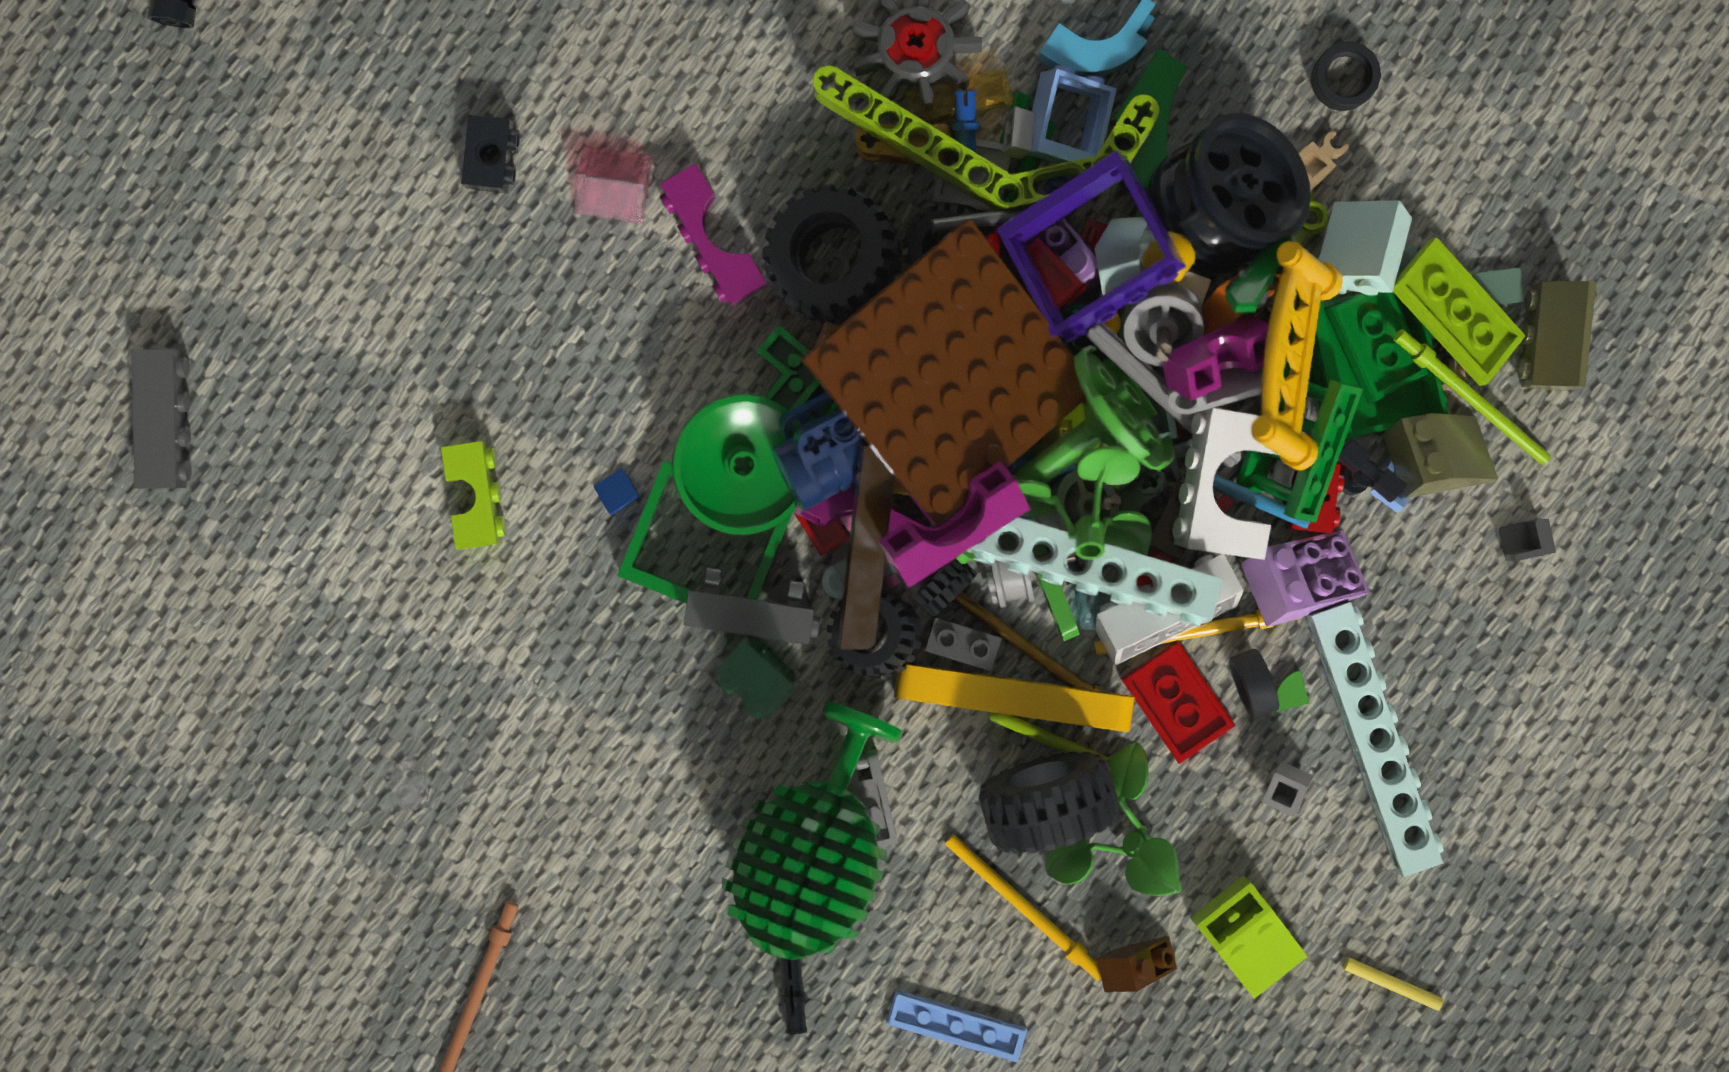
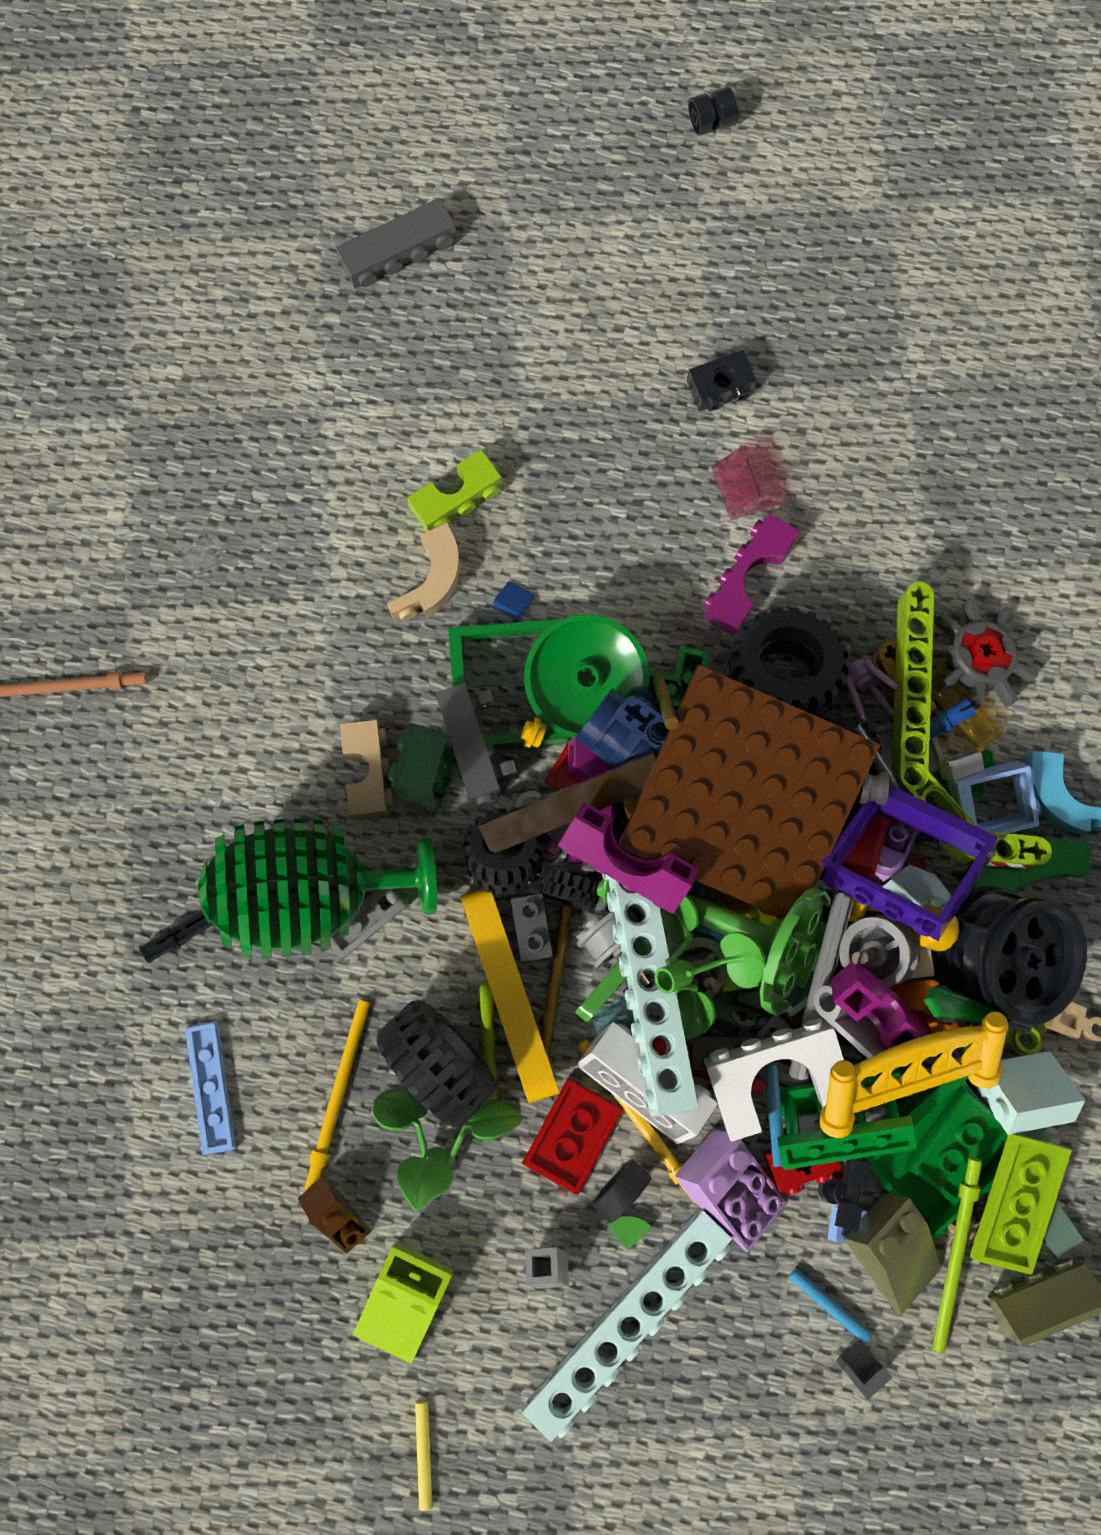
camera: 60 degrees right, 10 degrees down
none -> tan arch [340,720,394,819]
none -> tan arch [387,522,460,621]
none -> yellow plate [521,717,547,748]
none -> pearl gold bar [652,675,679,730]
none -> dark azure bar [788,1267,873,1344]
none -> lavender plant [845,659,898,721]
none -> flat silver wheel [857,772,889,805]

